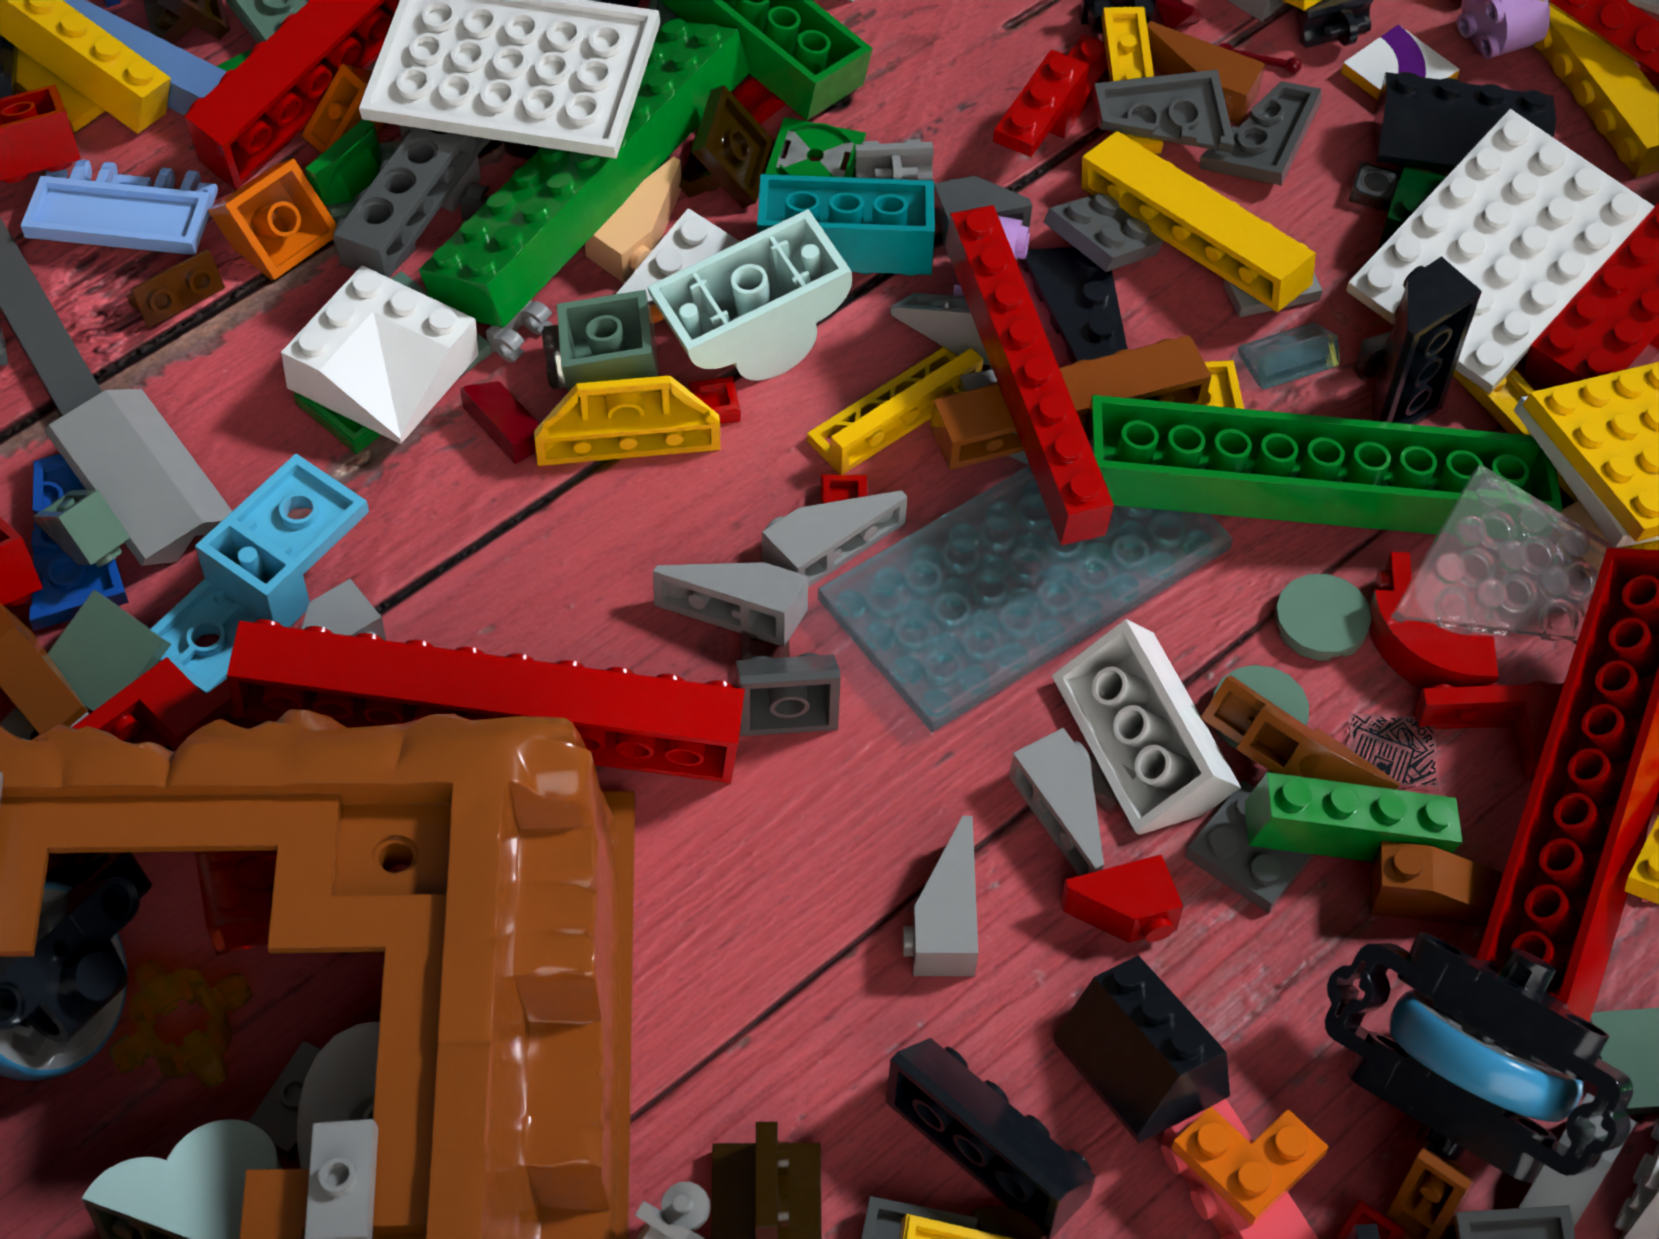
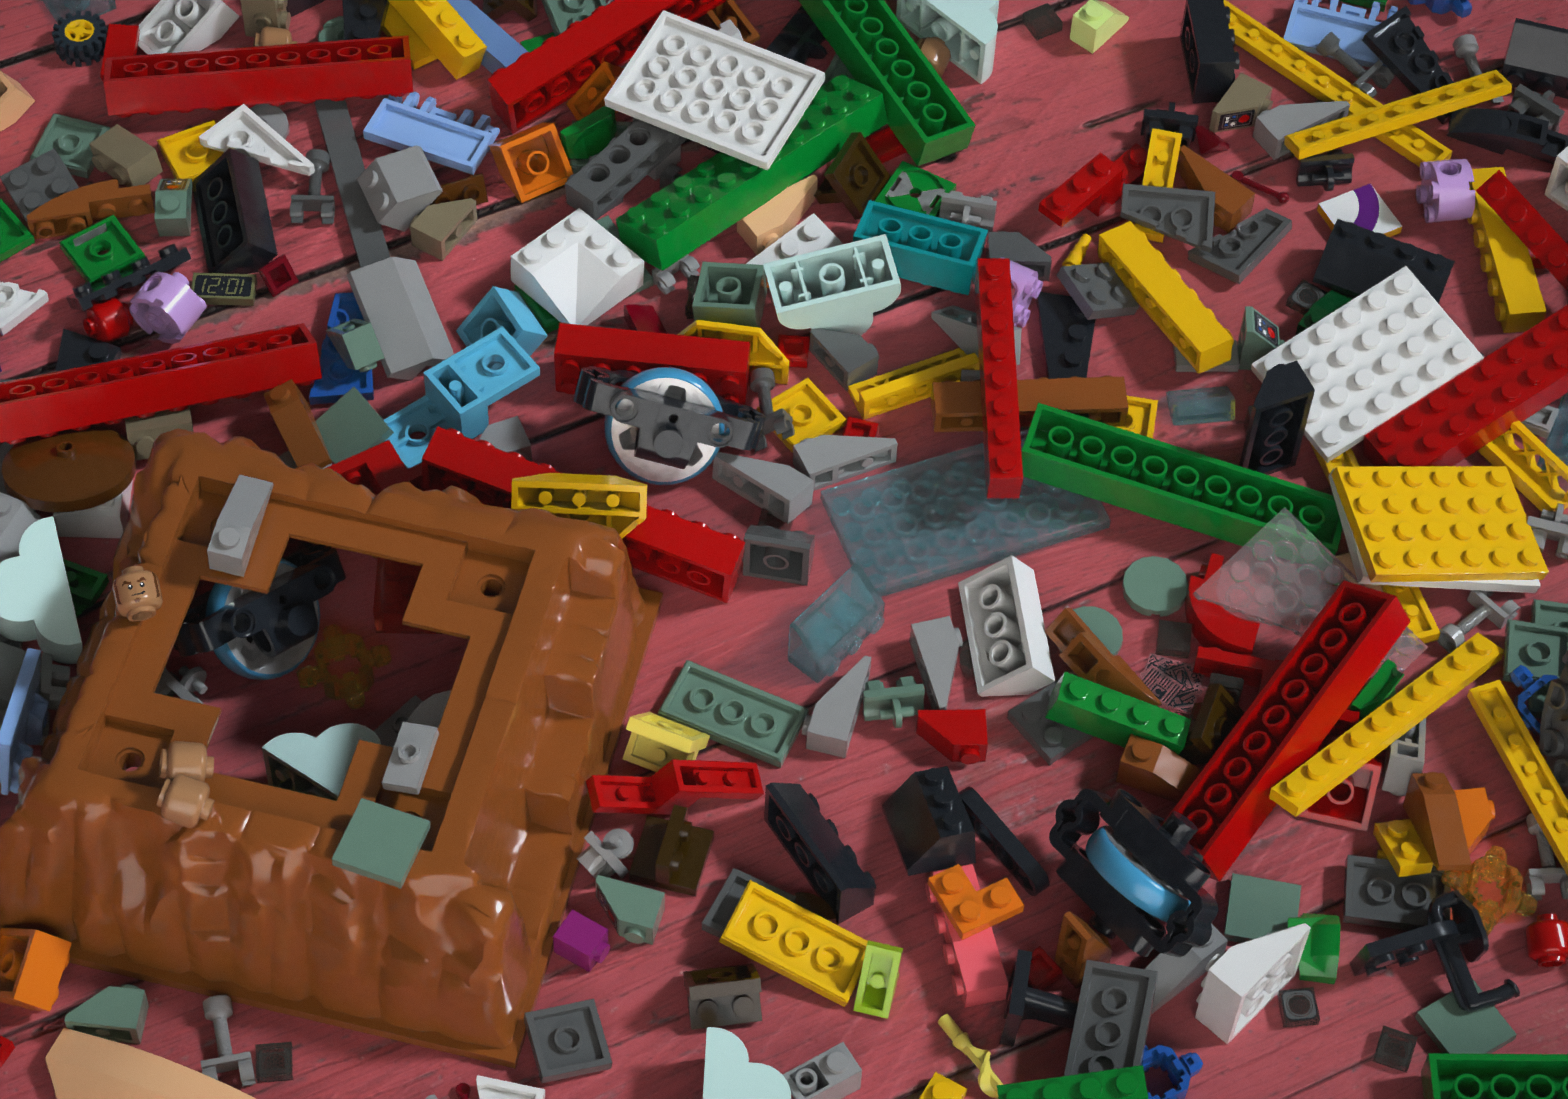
camera: 15 degrees right, 0 degrees up
none -> light grey slope [357,146,443,232]
none -> dark tan slope [409,198,477,261]
none -> medium azure slope [456,286,548,370]
none -> yellow wedge [511,473,647,539]
none -> red brick [554,323,750,405]
none -> black piece [573,366,766,485]
none -> red bracket [586,759,764,815]
none -> light yellow bracket [622,712,710,772]
none -> sand green tile [658,660,809,768]
none -> dark grey bar [749,367,795,452]
none -> yellow tile [757,378,847,453]
none -> clear light blue slope [788,563,885,683]
none -> dark grey slope [809,328,879,391]
none -> sand green hips [863,676,925,728]
none -> black beam [959,786,1050,896]
none -> yellow animal [1062,234,1092,266]
none -> clear smoke tile [1155,620,1192,659]
none -> dark brown bracket [1179,683,1245,764]
none -> clear smoke tile [1207,673,1244,705]
none -> sand green slope [1237,306,1285,370]

